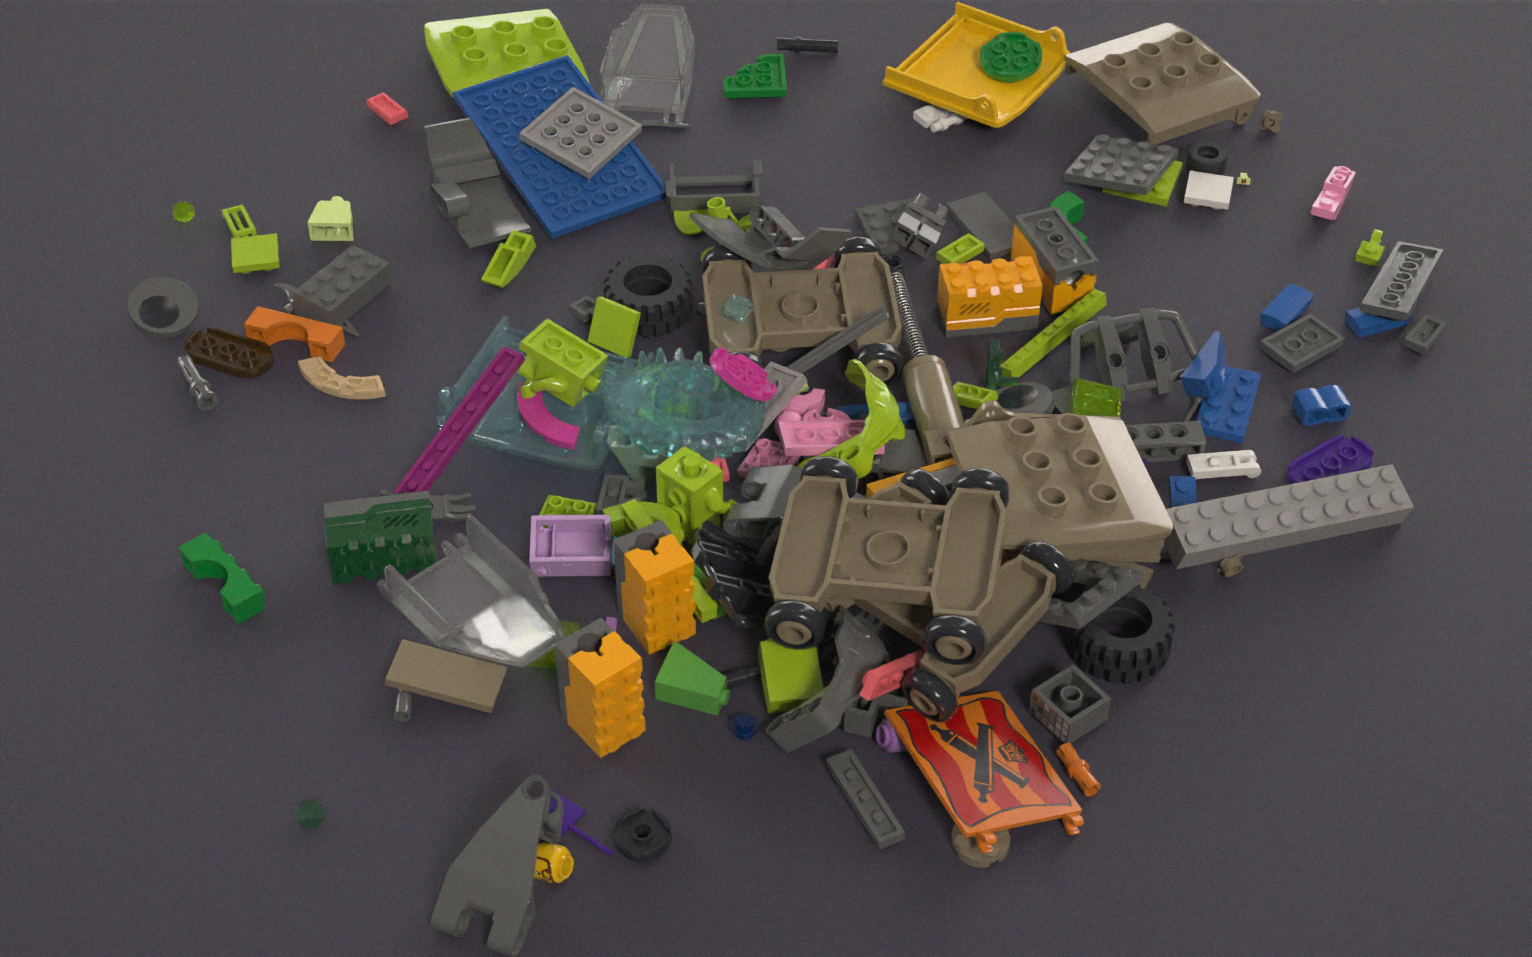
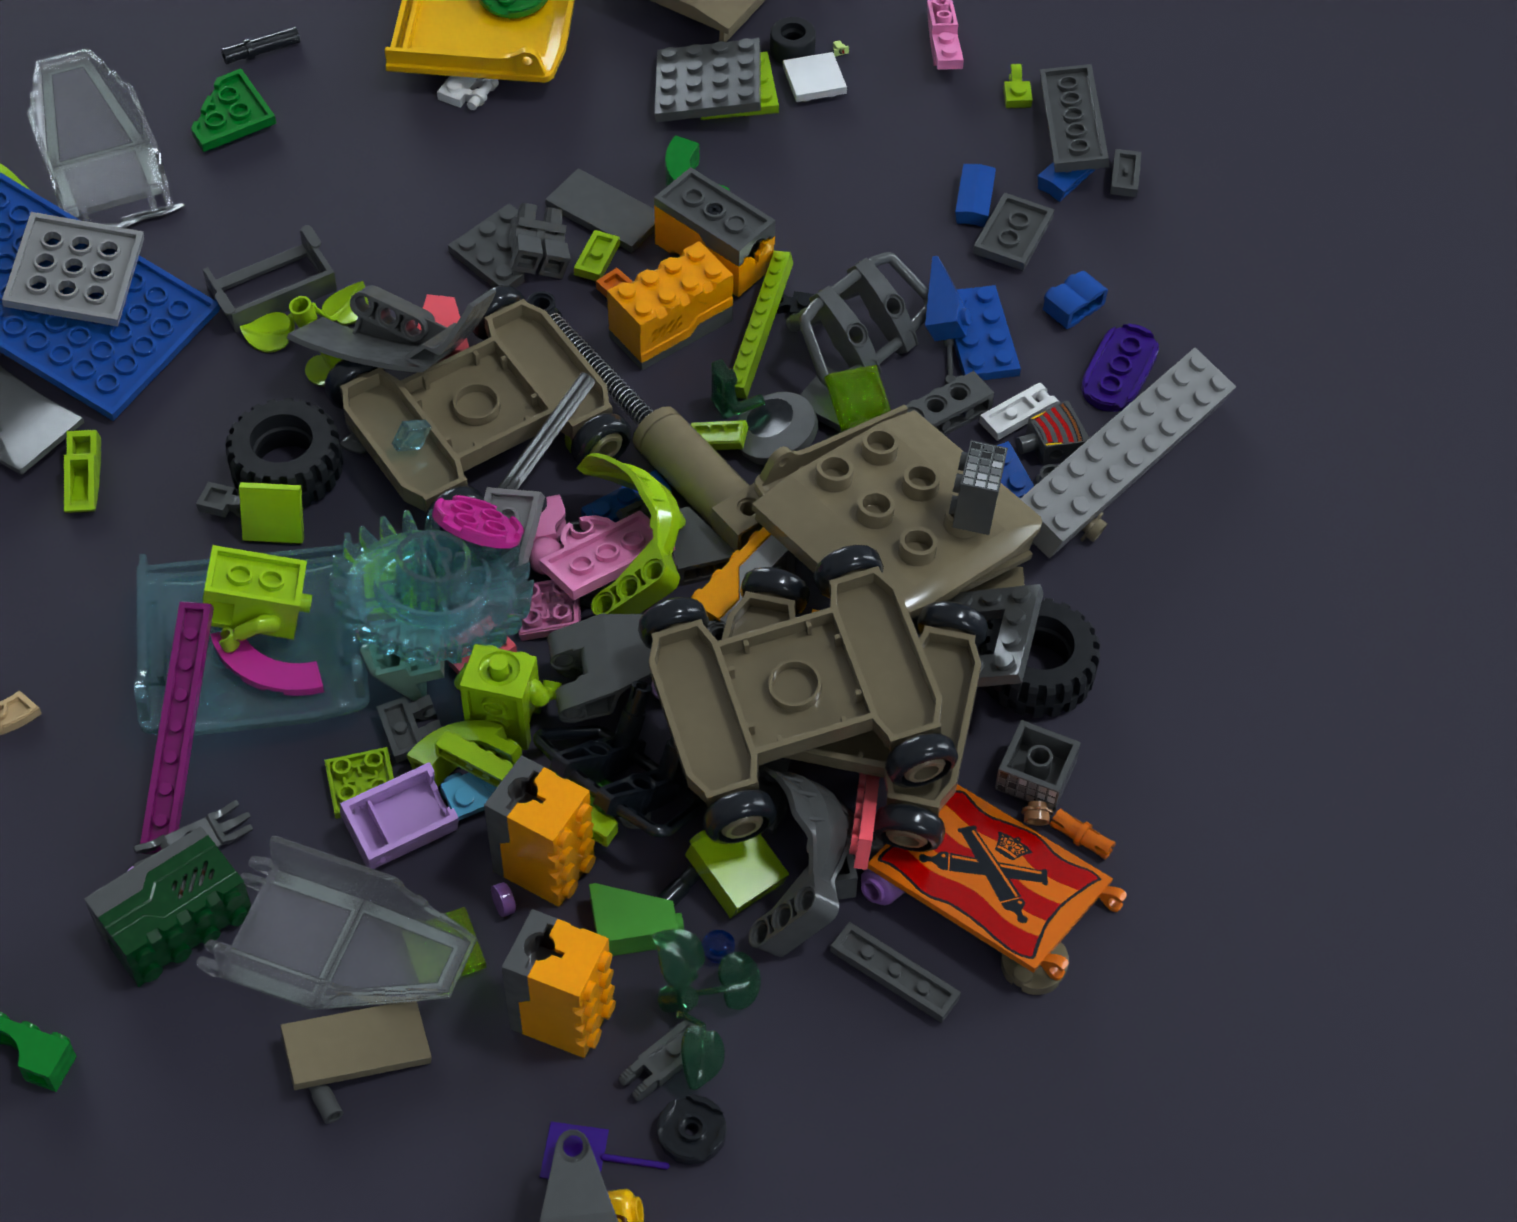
camera: 30 degrees left, 10 degrees up
none -> dark grey hinge [618,1017,712,1102]
none -> clear green plant [652,929,761,1090]
none -> dark grey brick [949,440,1008,535]
none -> dark grey torso [1016,400,1090,465]
none -> medium nougat plate [1021,801,1053,826]

